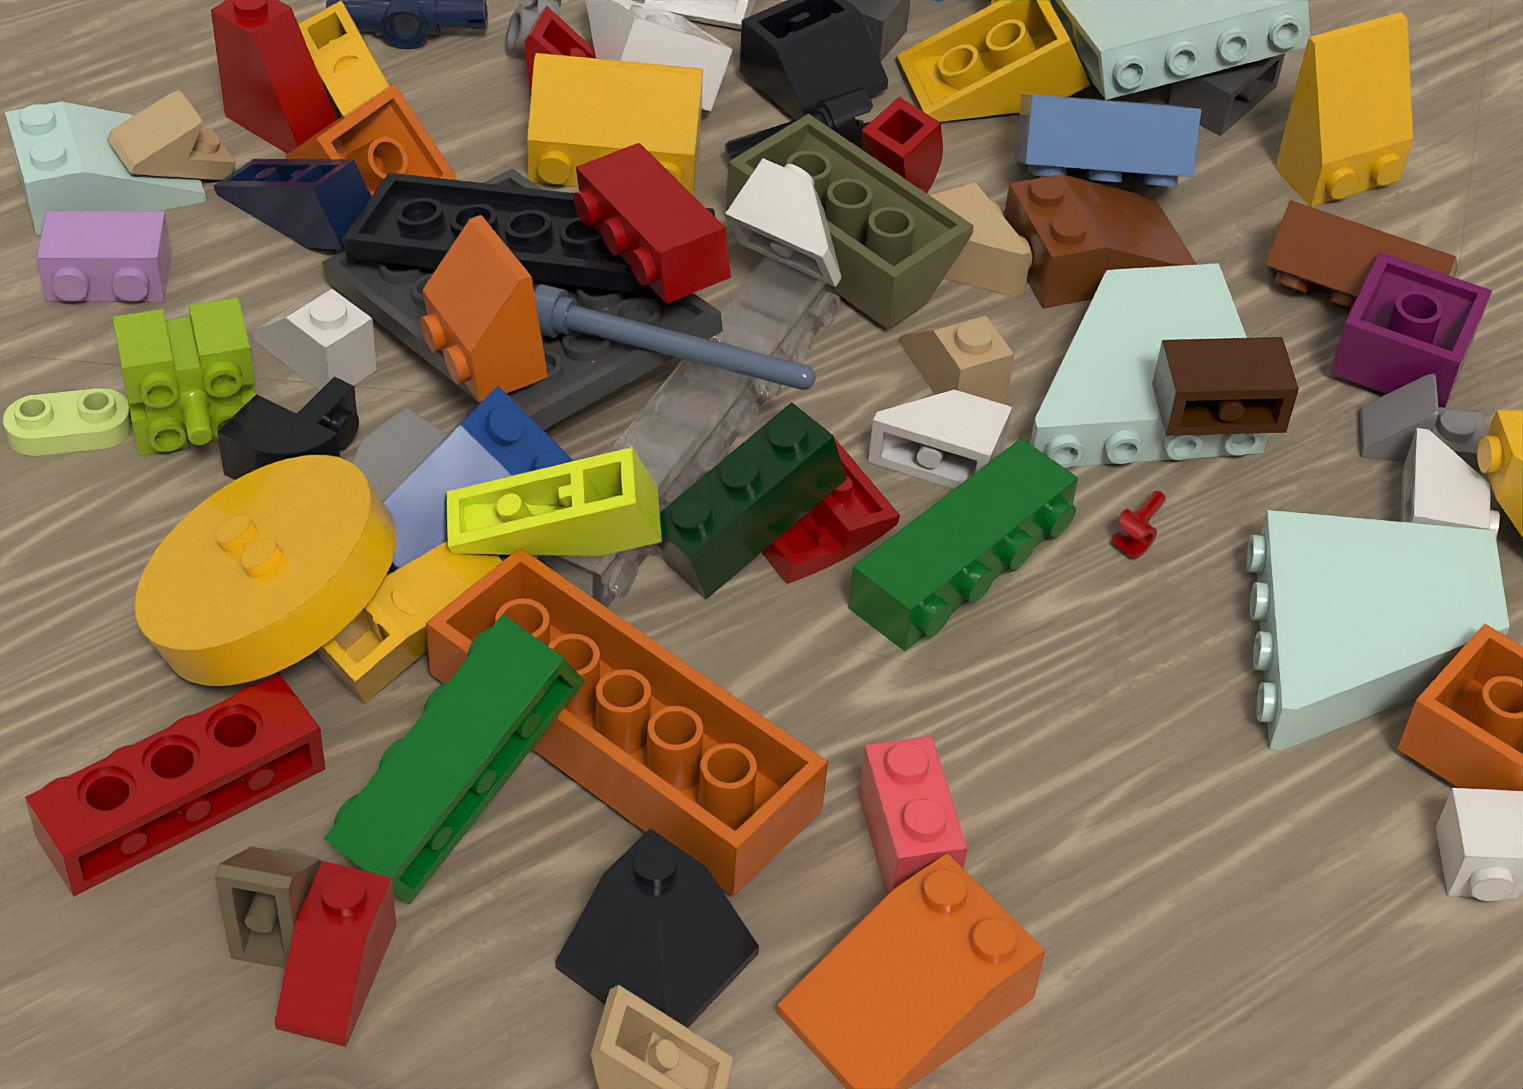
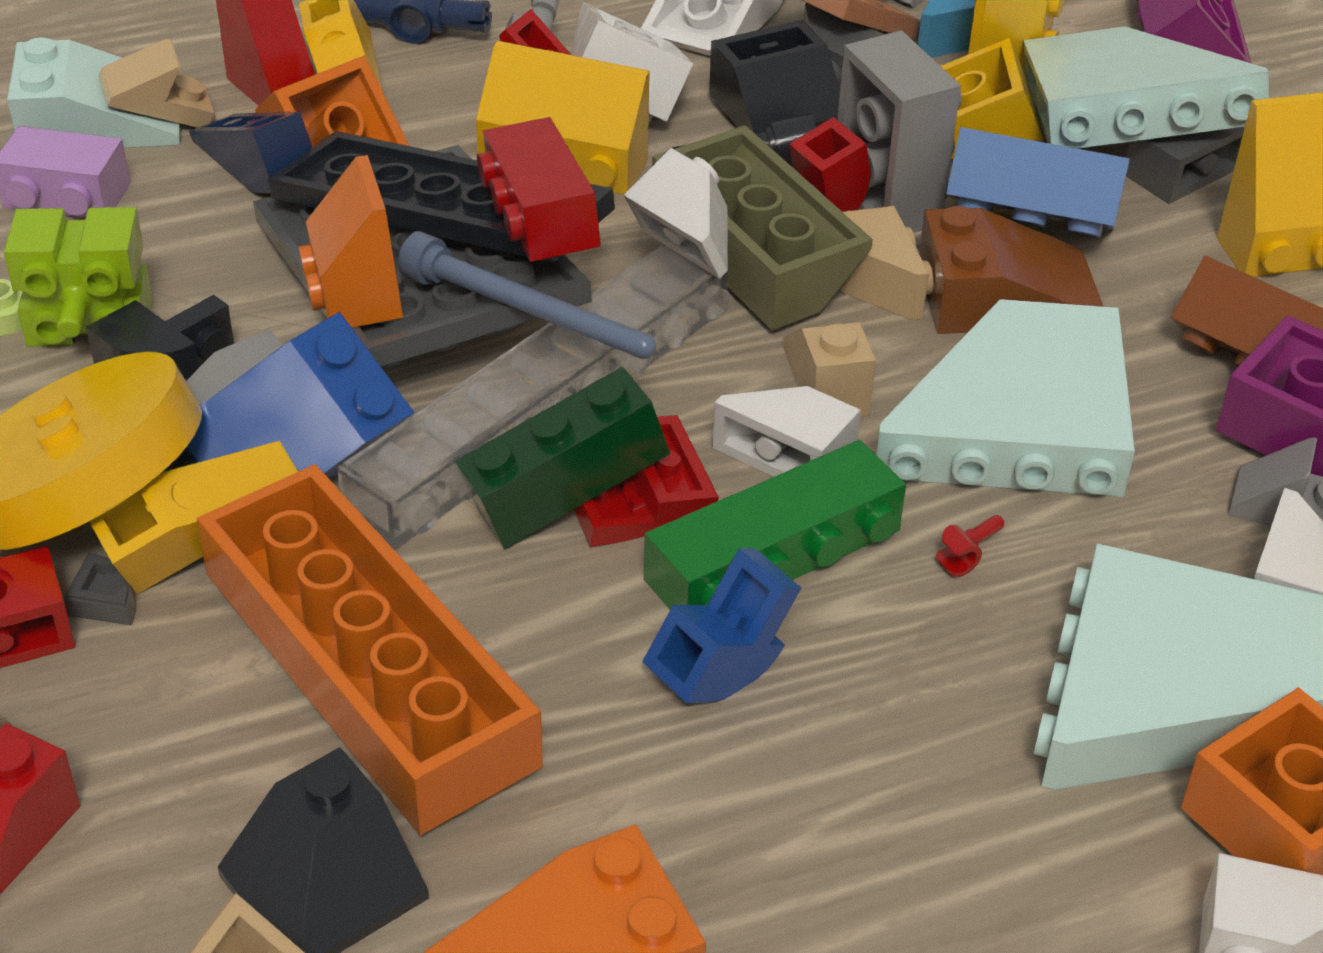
camera: 15 degrees right, 5 degrees down
white slope [252,289,377,391] -> none
green brick [323,614,585,905] -> none
neon yellow slope [446,447,662,556] -> none
coral brick [858,736,967,895] -> none
reddish brown brick [1152,337,1299,436] -> none
none -> dark grey tile [63,552,136,625]
none -> blue brick [642,548,801,703]
none -> light grey brick [837,30,961,233]

